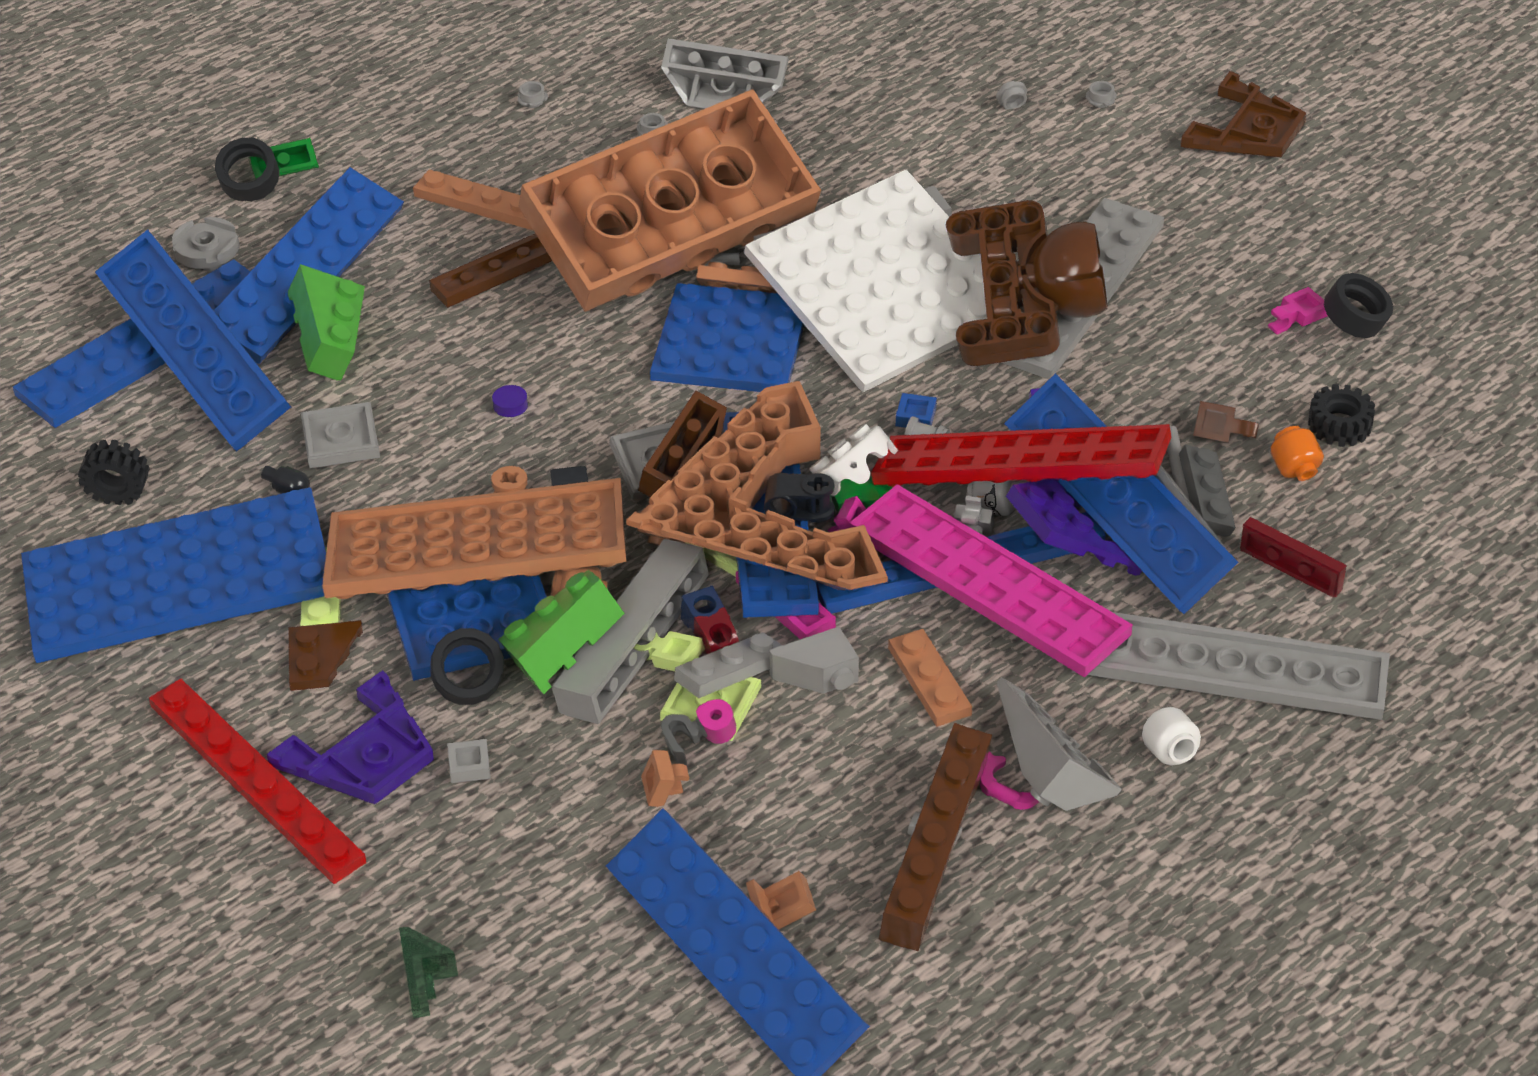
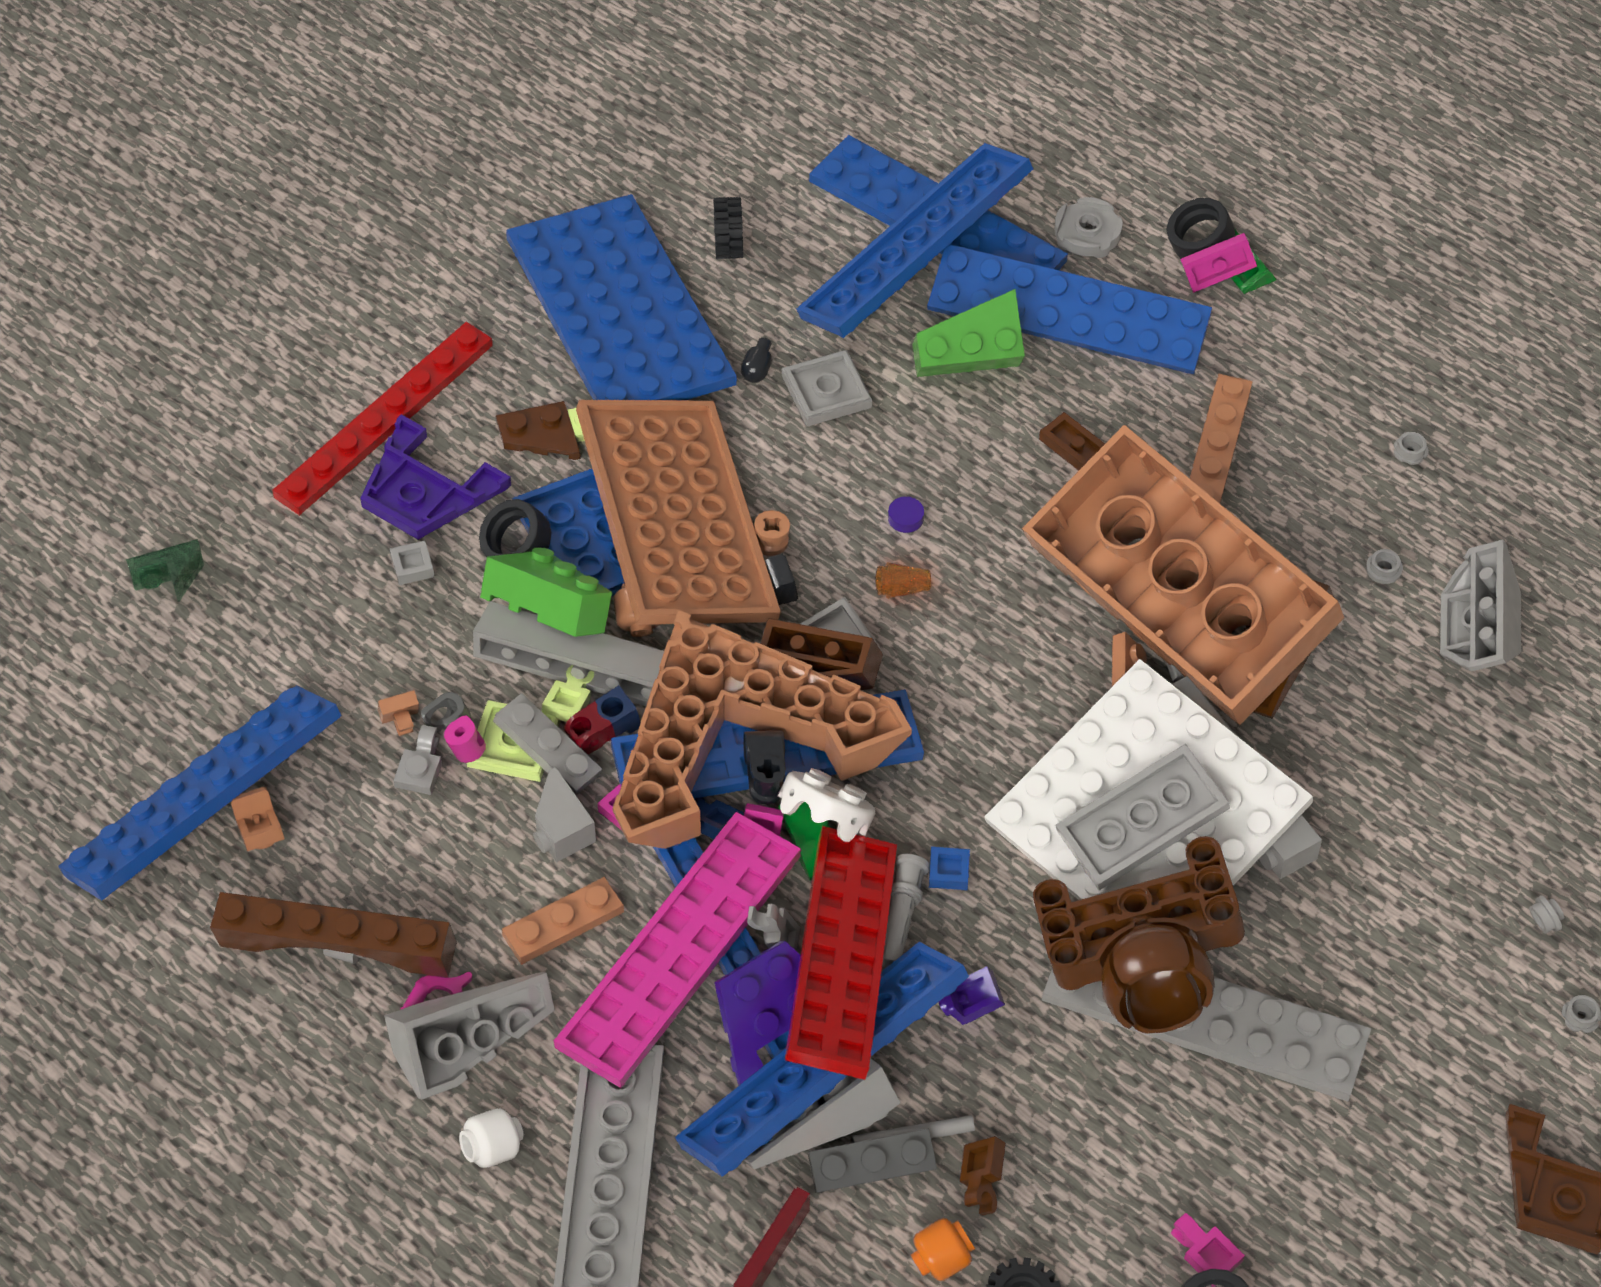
camera: 80 degrees right, 10 degrees up
blue plate [650,283,804,392] -> none
none -> light grey plate [393,725,442,795]
none -> clear orange cone [875,562,931,599]
none -> light grey plate [1055,744,1230,890]
none -> dark pink plate [1180,233,1257,293]

